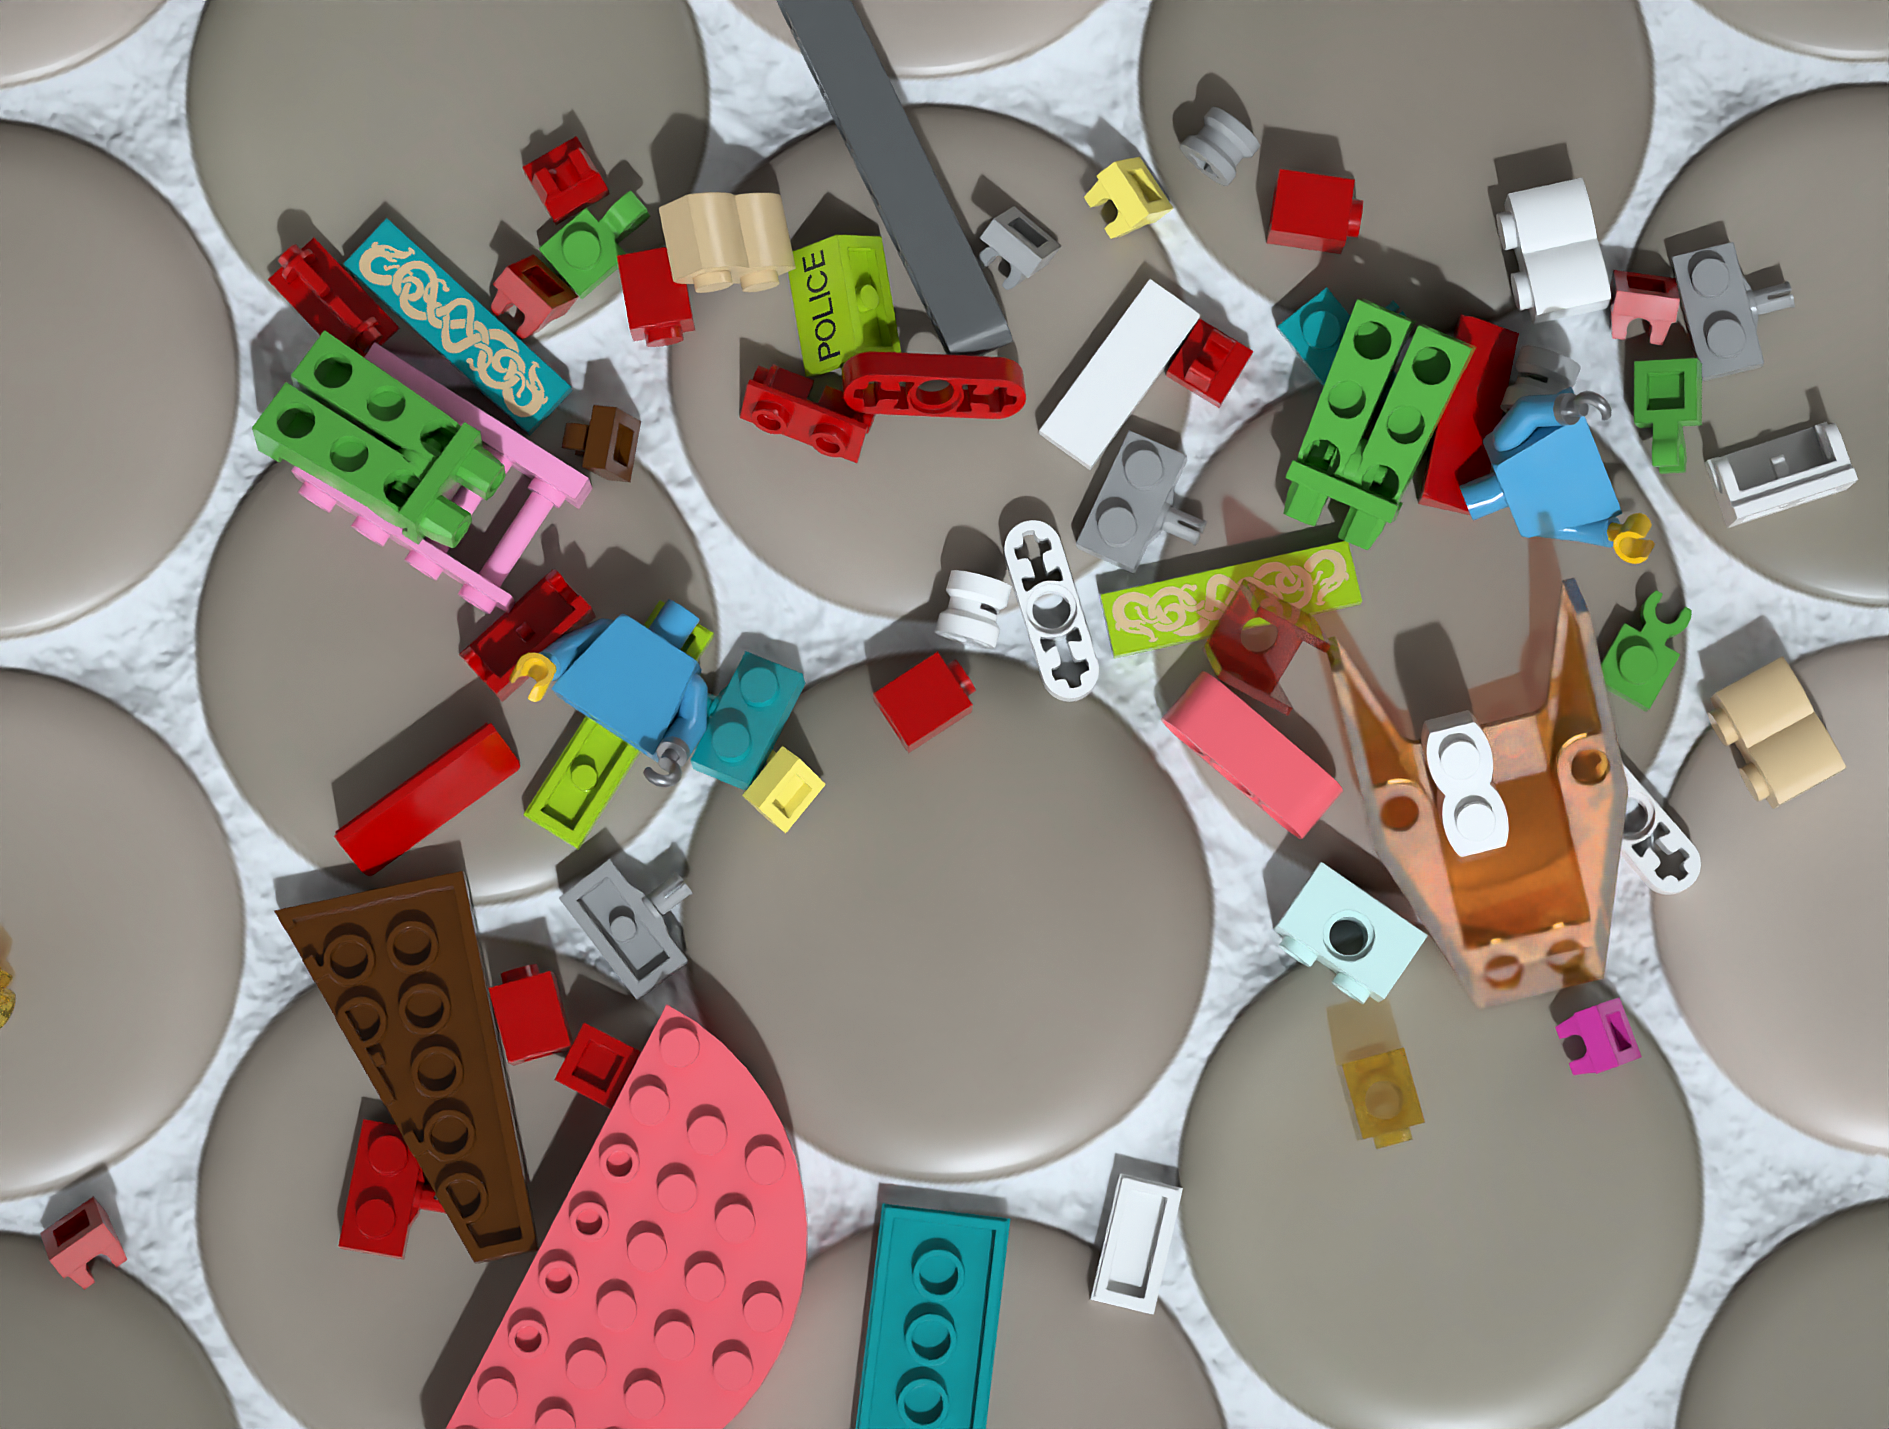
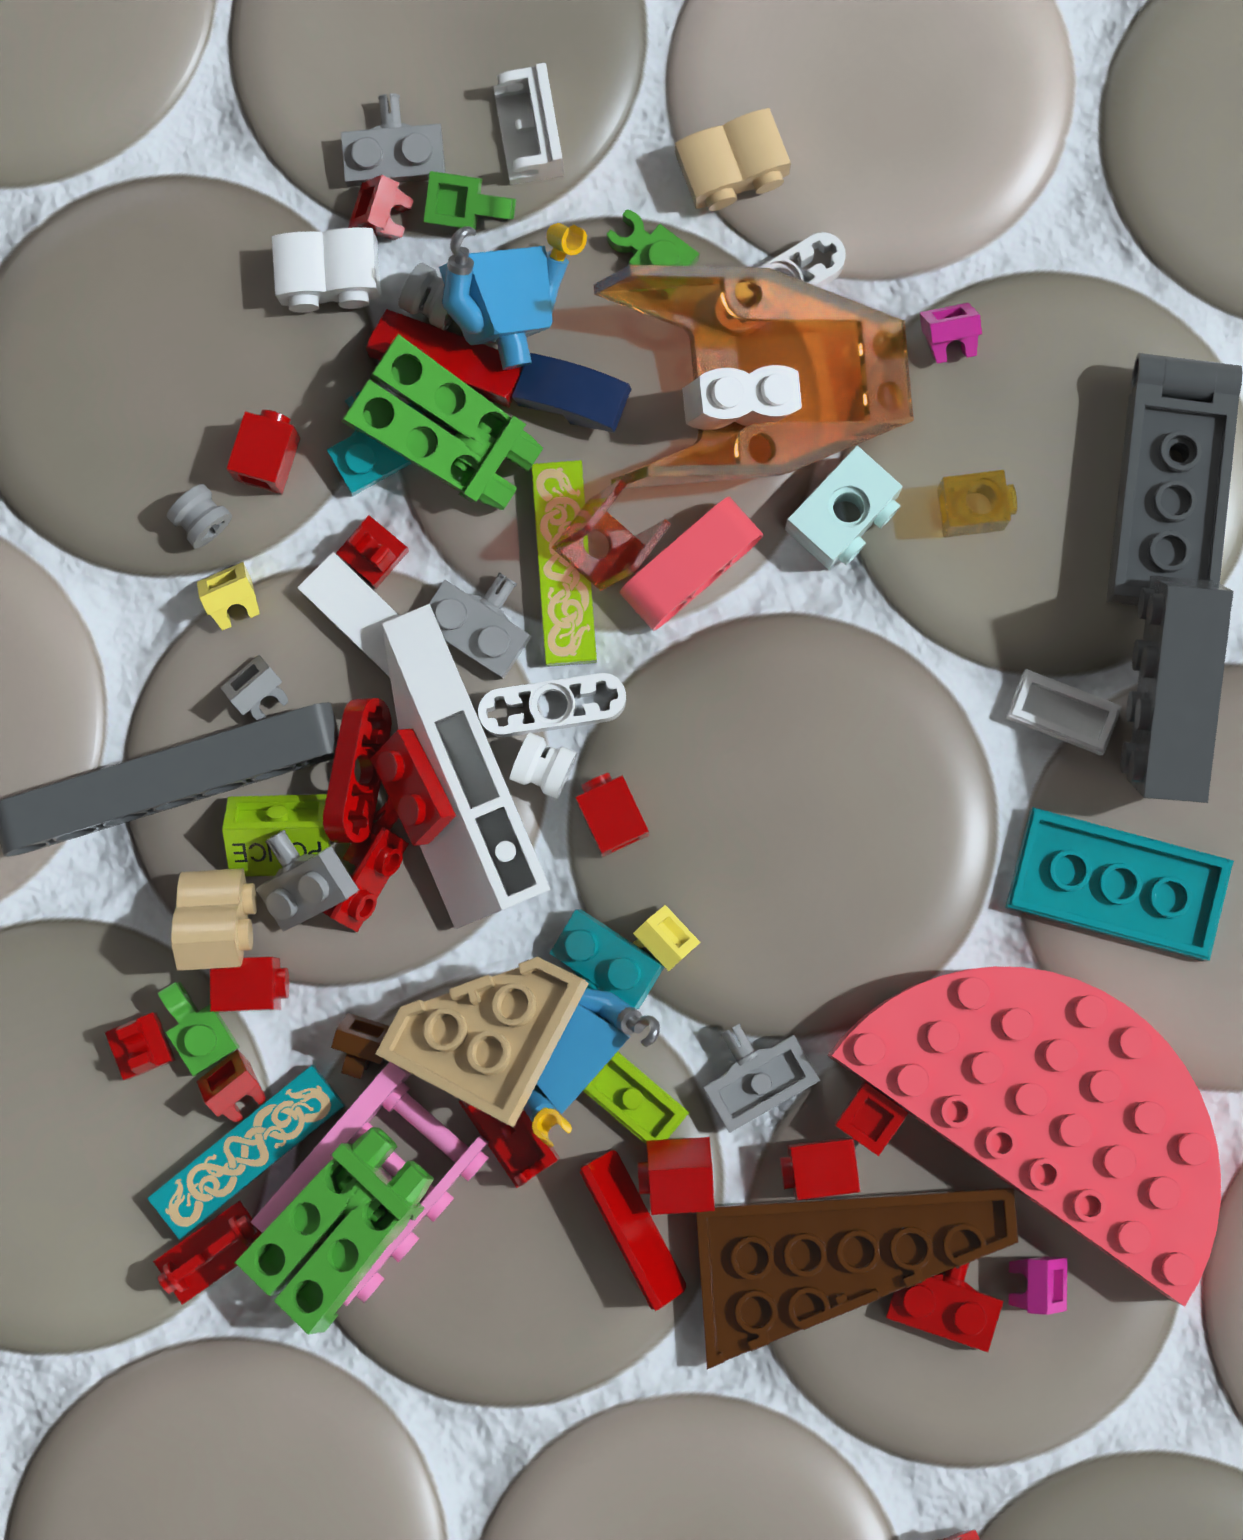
camera: 75 degrees left, 0 degrees up
none -> light grey plate [256,829,359,932]
none -> red plate [371,729,456,846]
none -> tan plate [375,957,589,1127]
none -> white wedge [382,604,551,929]
none -> dark blue slope [512,353,632,433]
none -> red brick [637,1137,715,1215]
none -> dark pink tile [1008,1256,1068,1315]
none -> dark grey hinge [1106,353,1243,606]
none -> dark grey brick [1120,575,1233,803]

